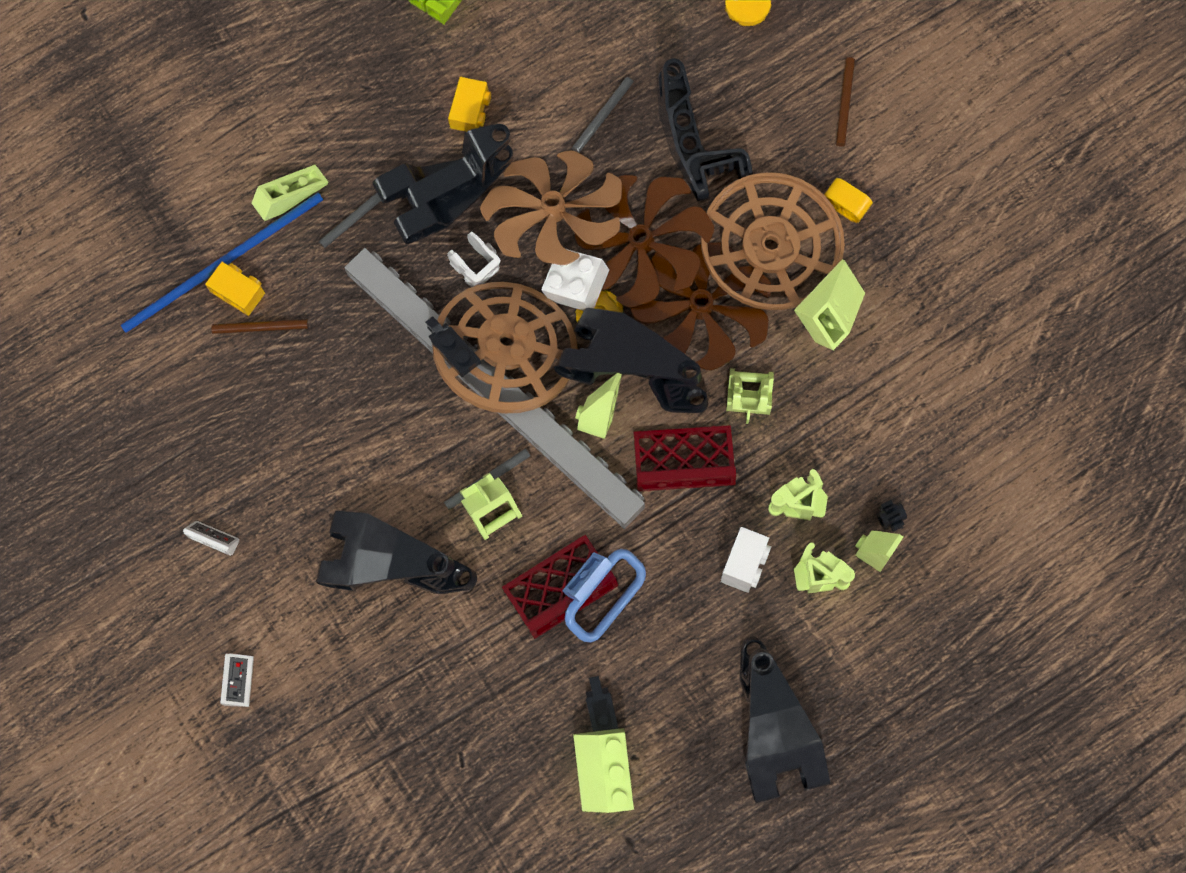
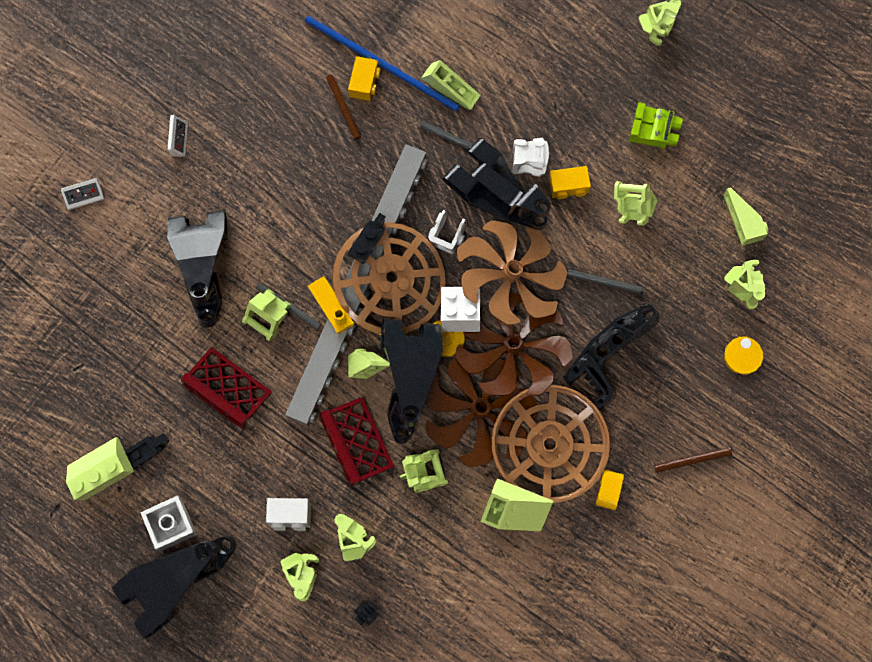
camera: 65 degrees right, 0 degrees up
medium blue bar [563,549,646,642] -> none
yellowish green slope [855,531,903,572] -> none
none -> white brick [140,496,197,552]
none -> yellow piece [308,276,354,335]
none -> white piece [512,138,549,177]
none -> yellowish green piece [614,181,658,226]

